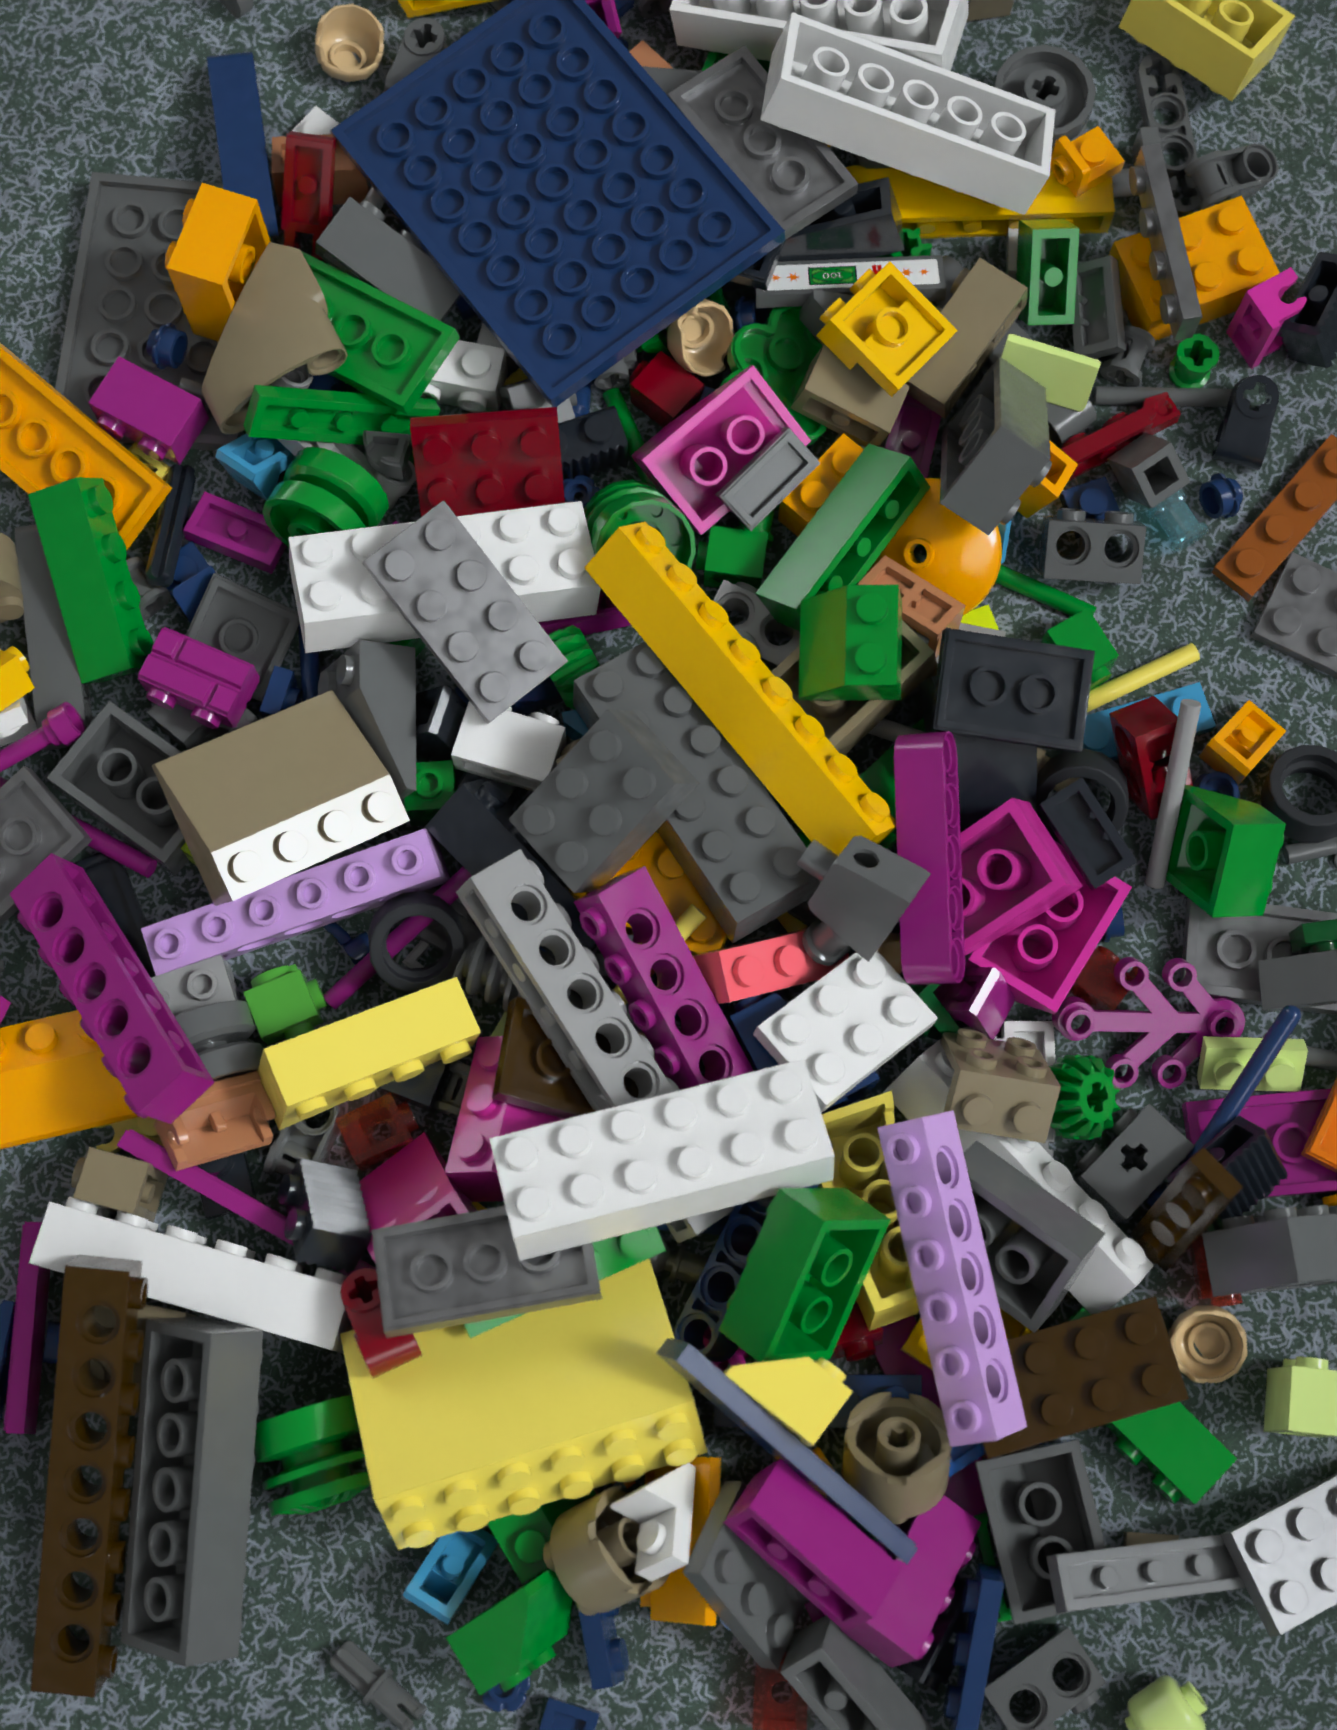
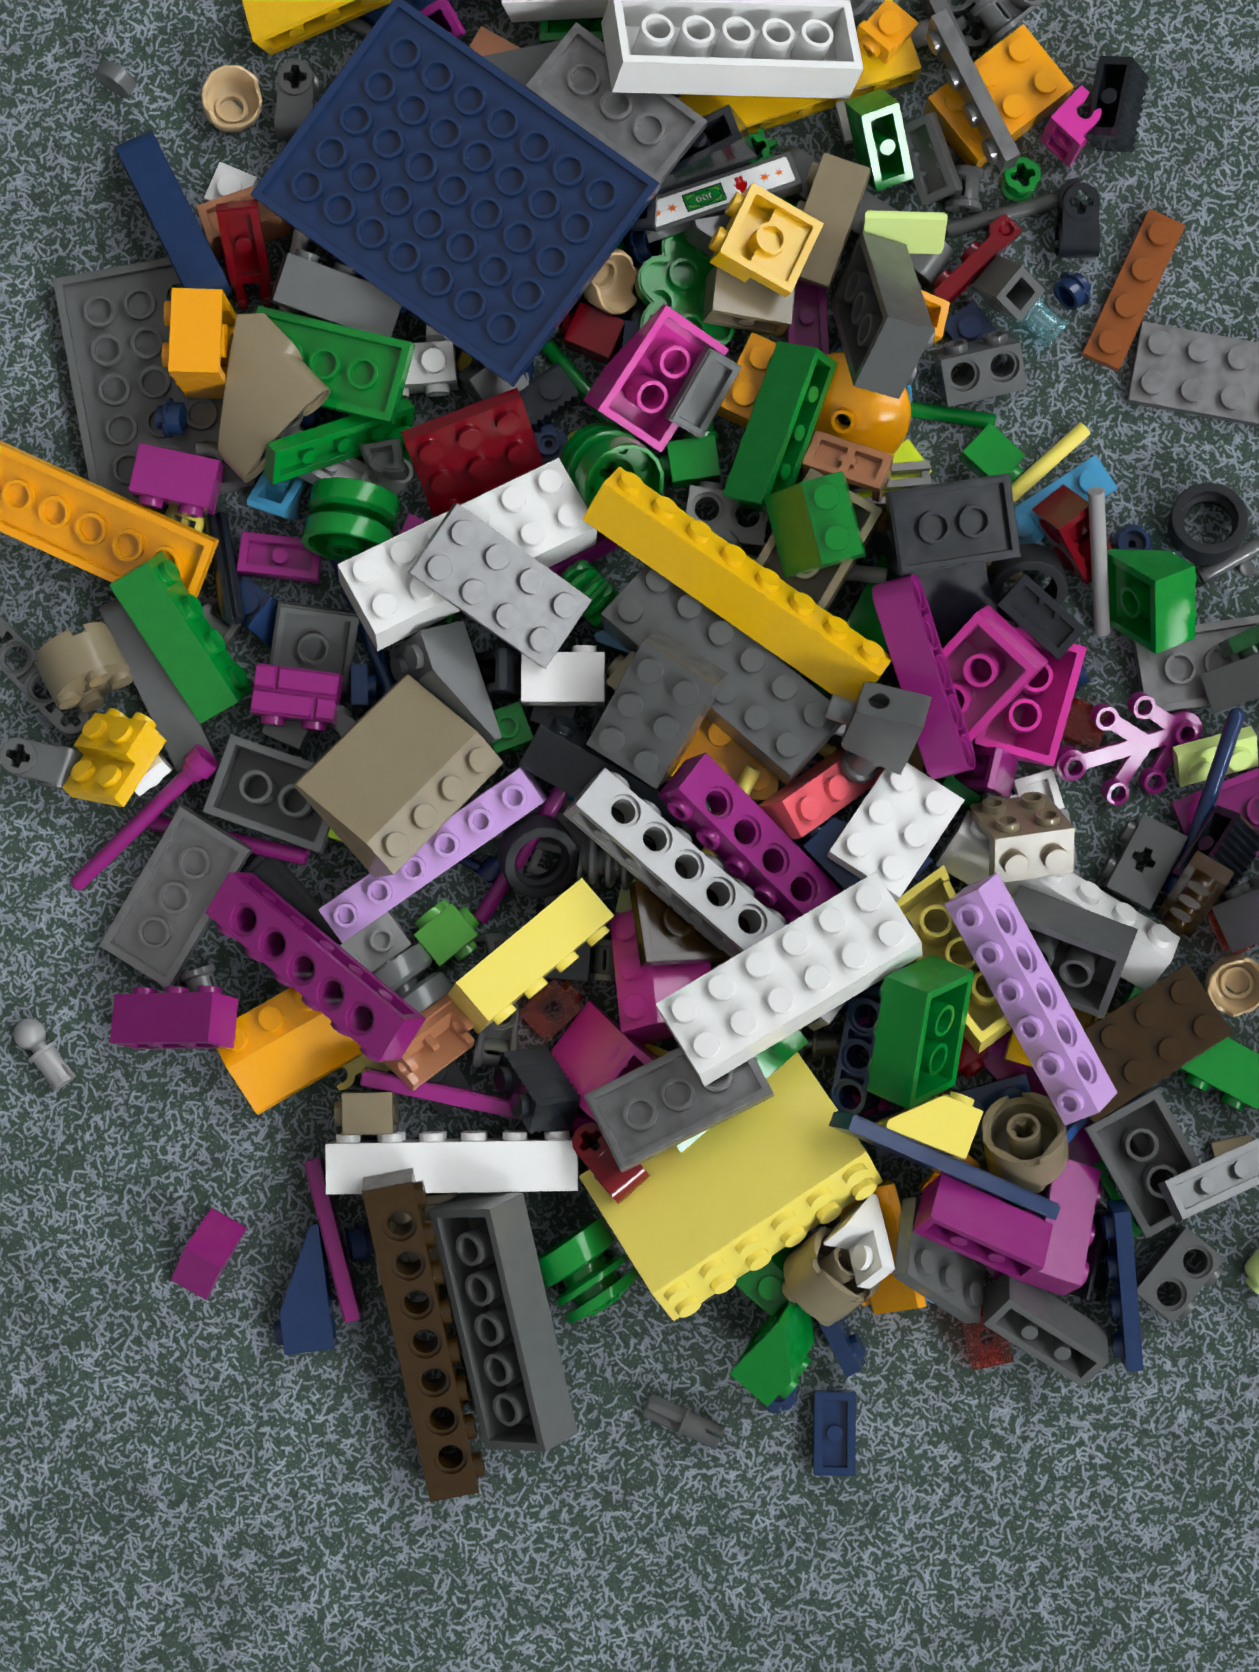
camera: 15 degrees left, 10 degrees up
dark azure slope [402,1529,498,1624] -> none
green gear [1049,1054,1121,1140] -> none
light orange slope [1199,700,1286,785] -> none

